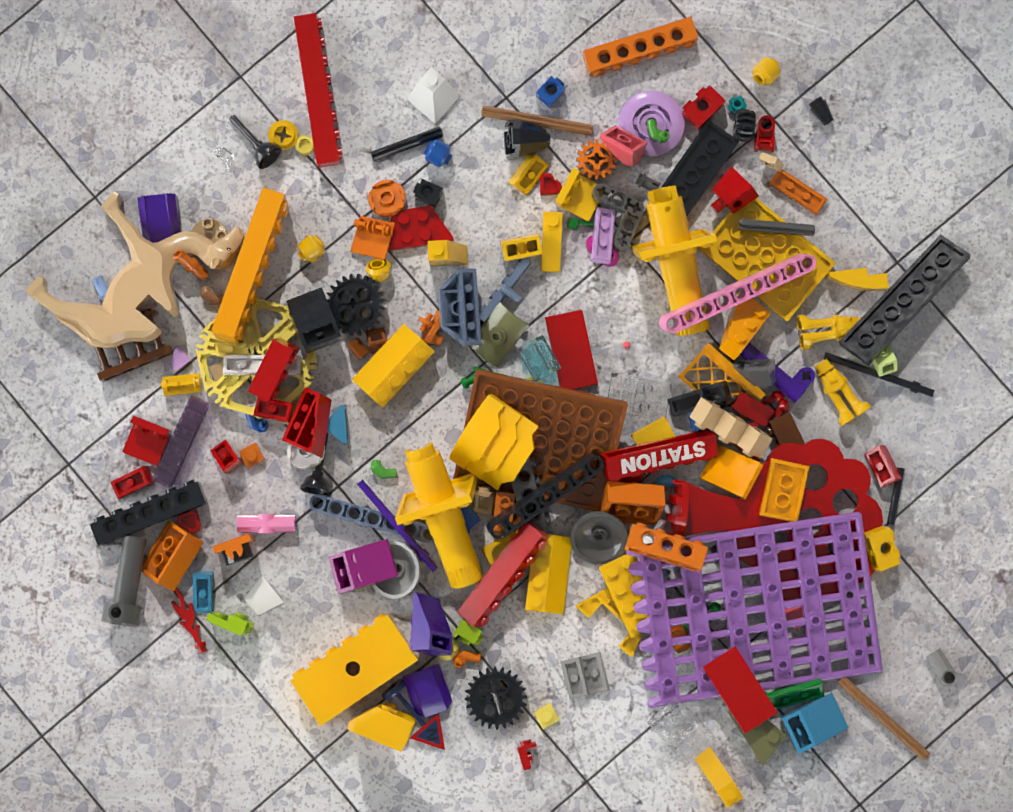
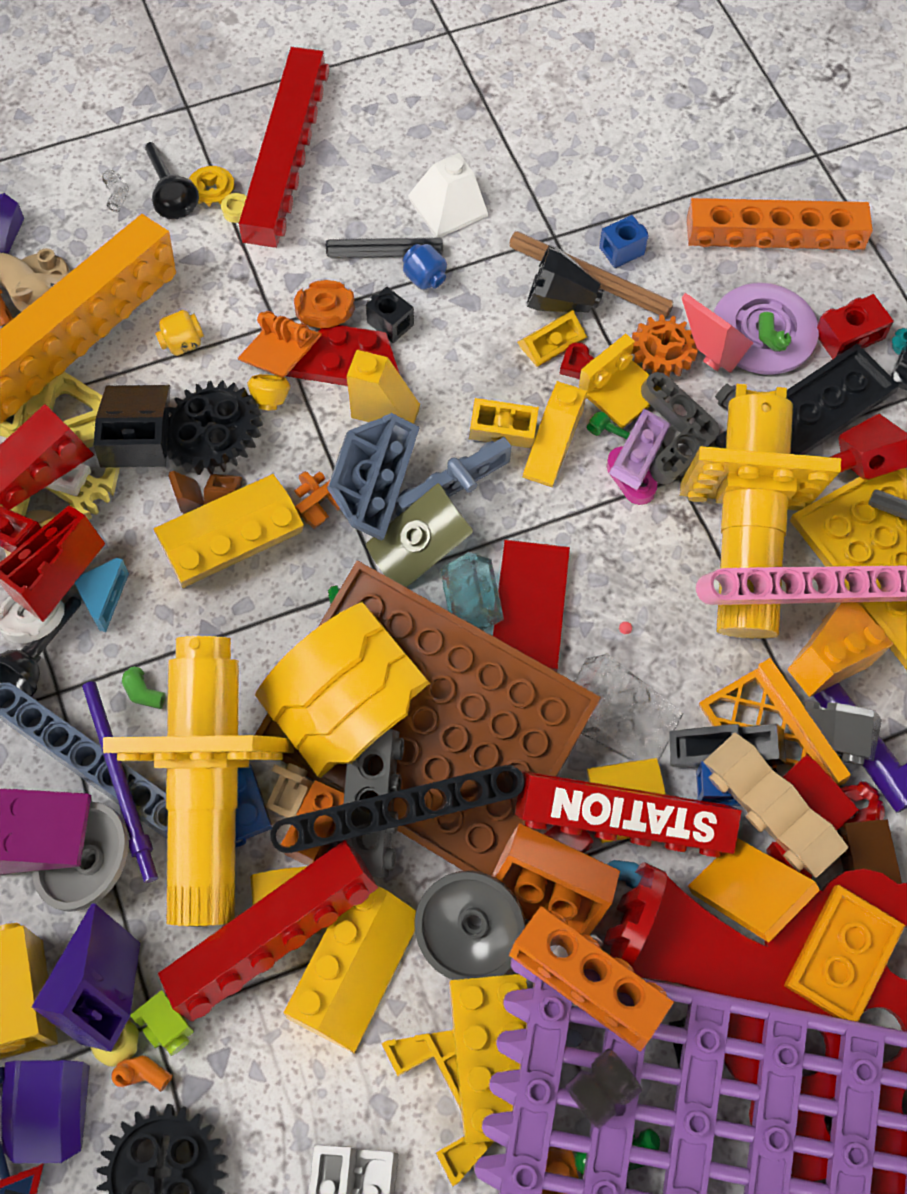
camera: 15 degrees right, 20 degrees down
none -> clear smoke wheel [565,1048,643,1129]

